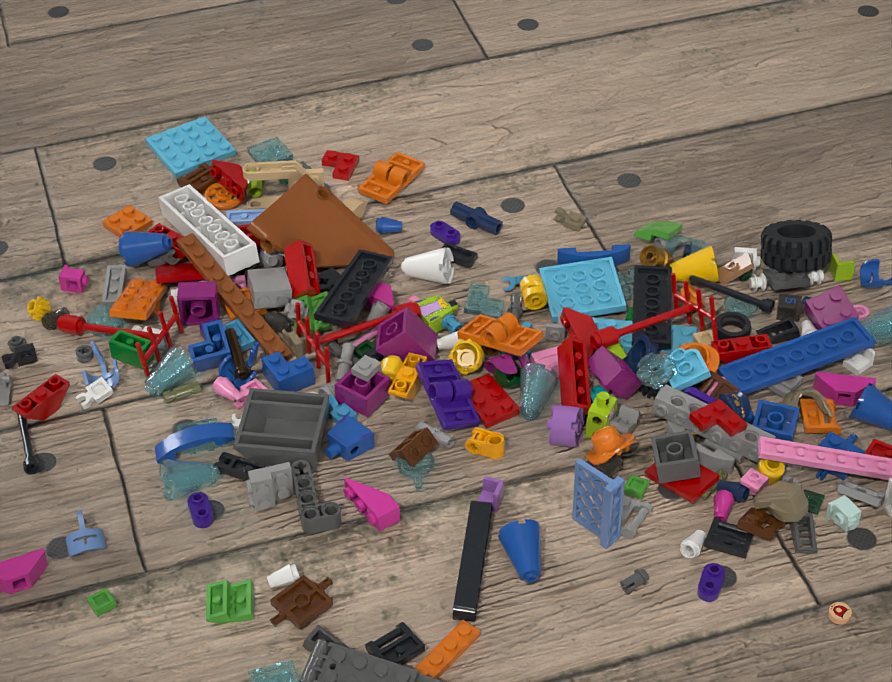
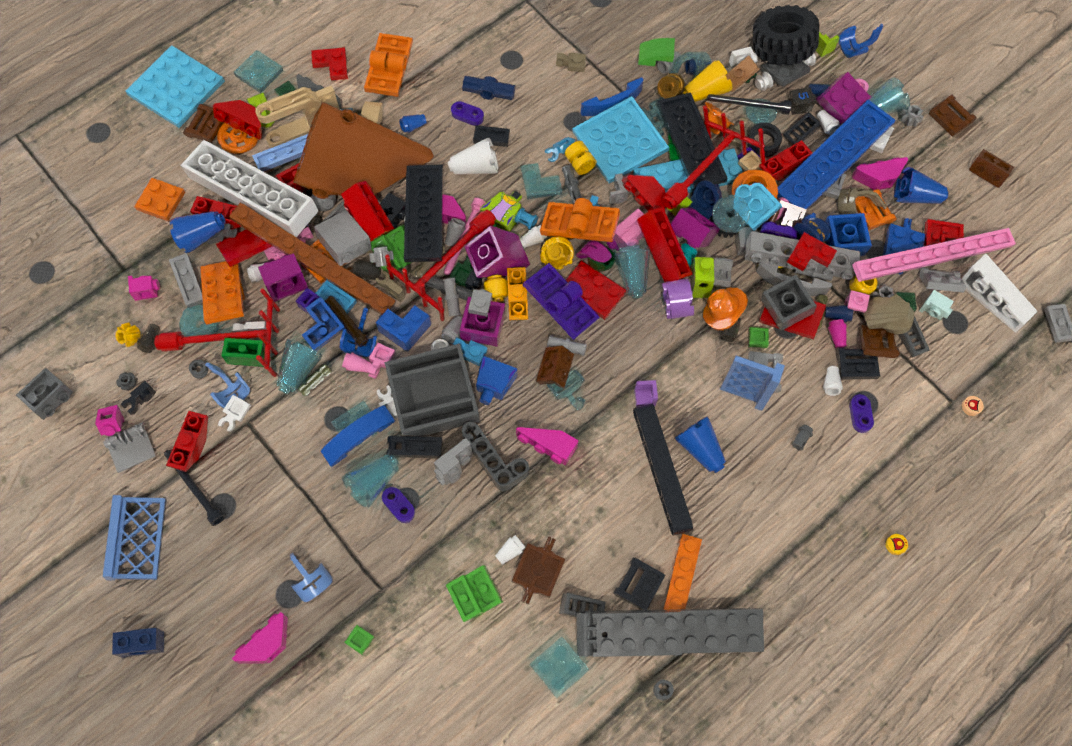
camera: 25 degrees left, 25 degrees up
light orange piece [465,427,505,459] -> none

